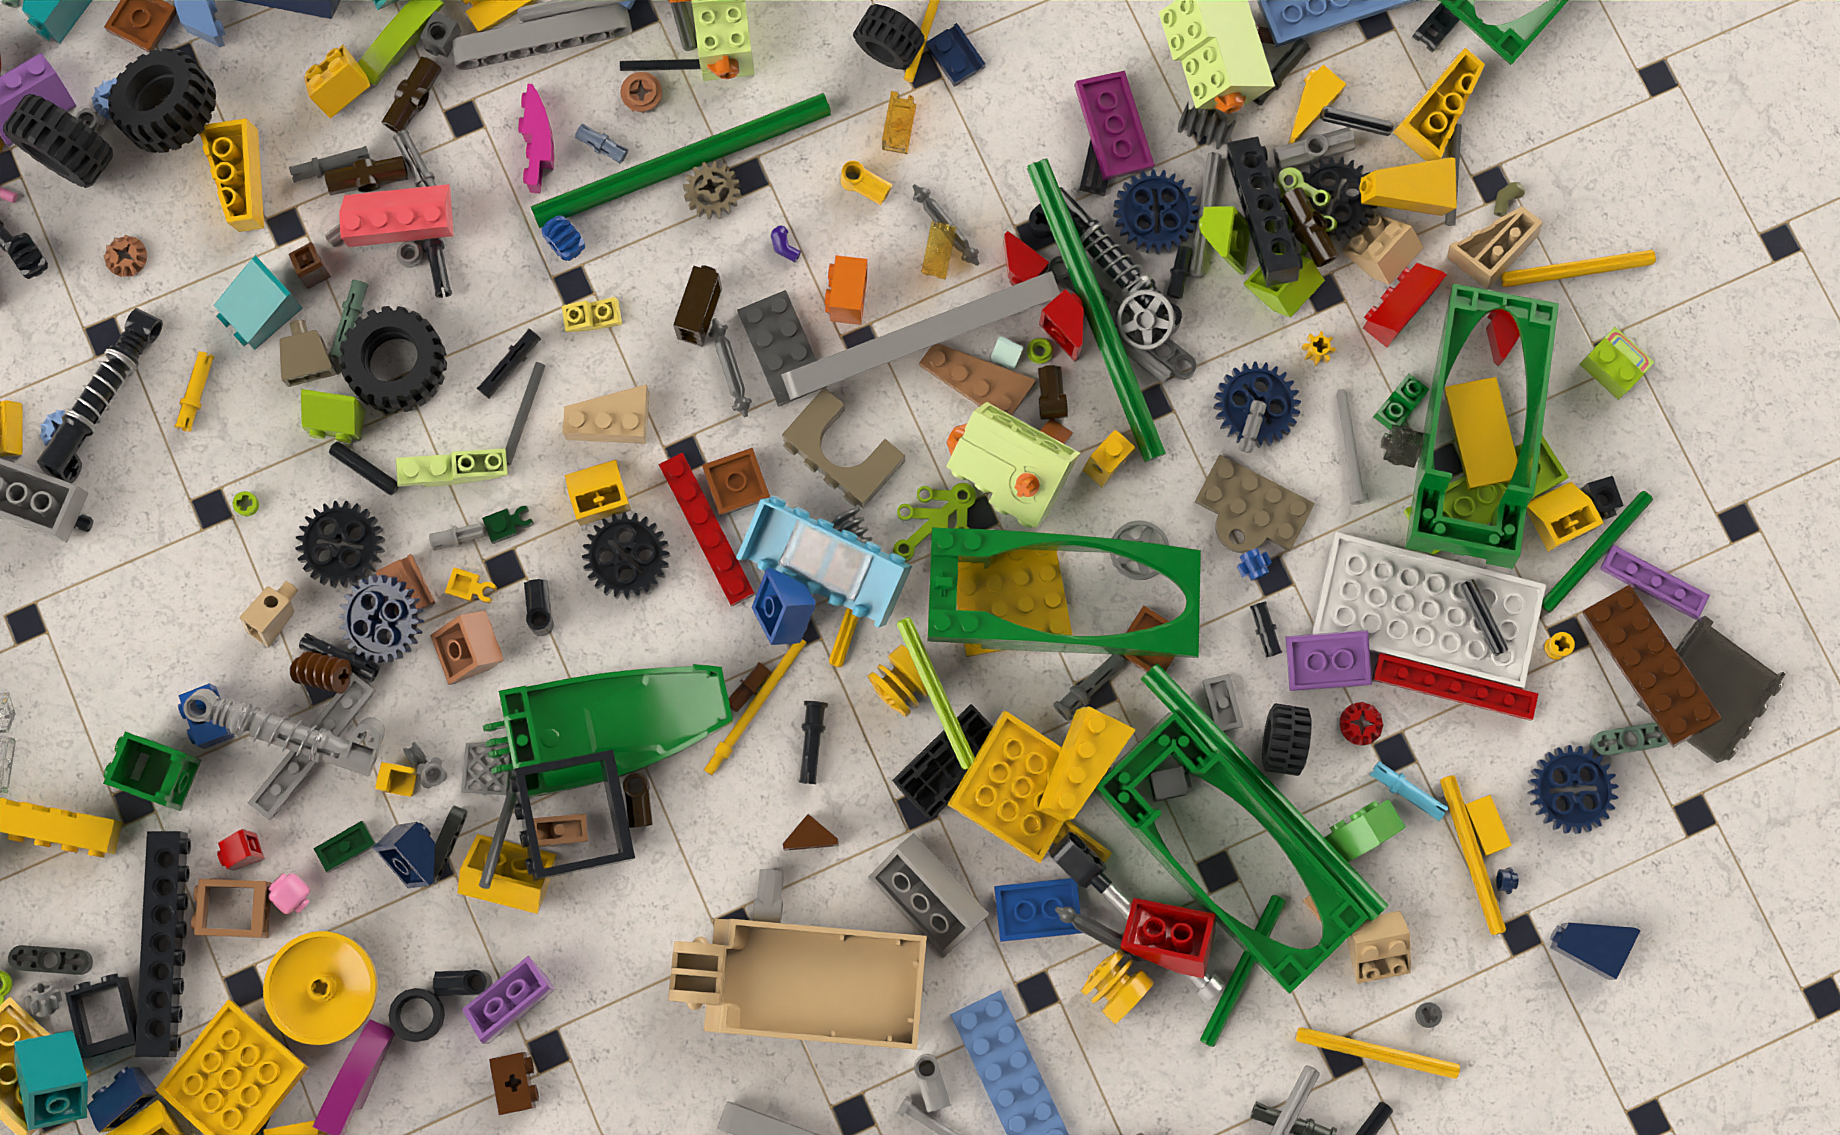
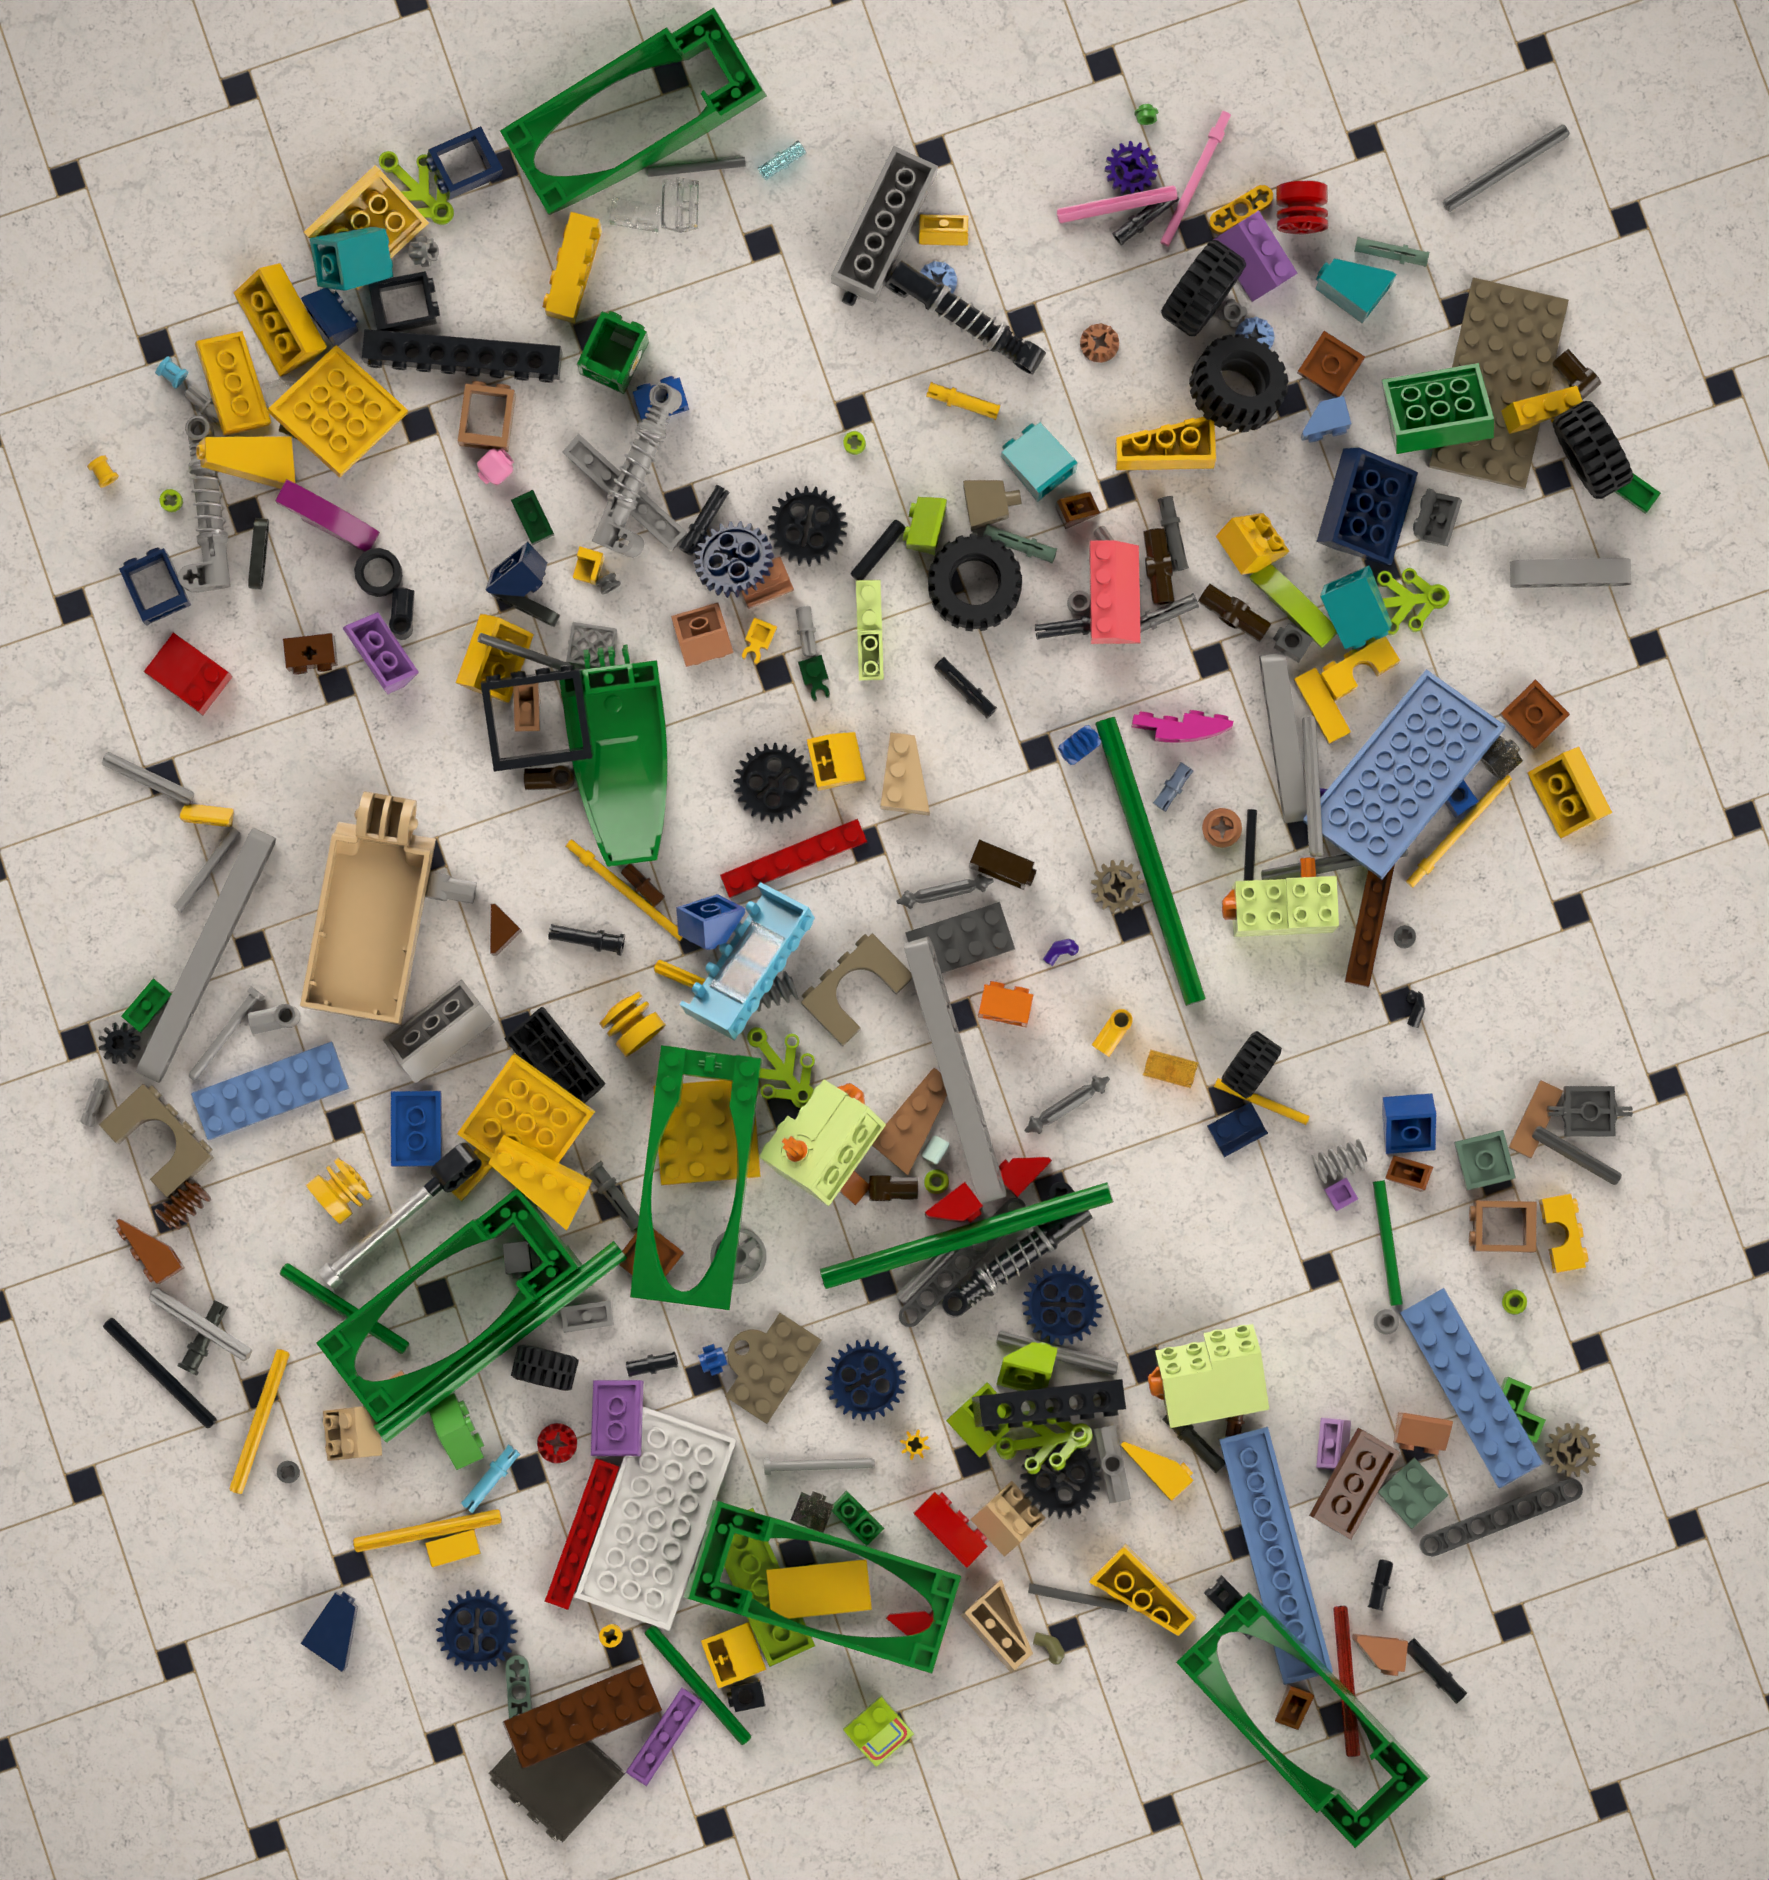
camera: 100 degrees right, 5 degrees up
black gear [5,232,48,279] -> none
pearl dark grey beam [8,945,93,975] -> none
red slope [217,829,265,871] -> none
tan torso [239,581,298,648] -> none
yellow dish [263,931,378,1045] -> none
reddish brown piece [290,651,351,694] -> none
light grey plate [416,757,447,788] -> none
dark grey bar [505,362,546,465] -> none
black piece [524,579,554,636] -> none
light yellow slope [562,297,622,332] -> none
dark orange plate [702,448,770,517] -> none
lime axle [897,617,975,770] -> none
clear yellow hinge [921,220,958,280] -> none
dark grey wheel [1055,906,1150,962] -> none
magenta plate [1074,70,1155,180] -> none
black tile [1079,139,1108,196] -> none
yellow torso [1082,429,1136,488] -> none
light grey wheel [1117,290,1175,350] -> none
red slope [1120,898,1216,978] -> none
black axle [1166,245,1193,299] -> none
dark grey piece [1178,101,1237,150] -> none
light grey axle [1238,400,1266,453] -> none
dark brown piece [1282,187,1338,267] -> none
black axle [1320,106,1394,136] -> none
yellow slope [1359,157,1457,216] -> none
black axle [1460,579,1508,656] -> none
dark blue plate [1496,867,1519,894] -> none
yellow axle [1501,250,1656,287] -> none

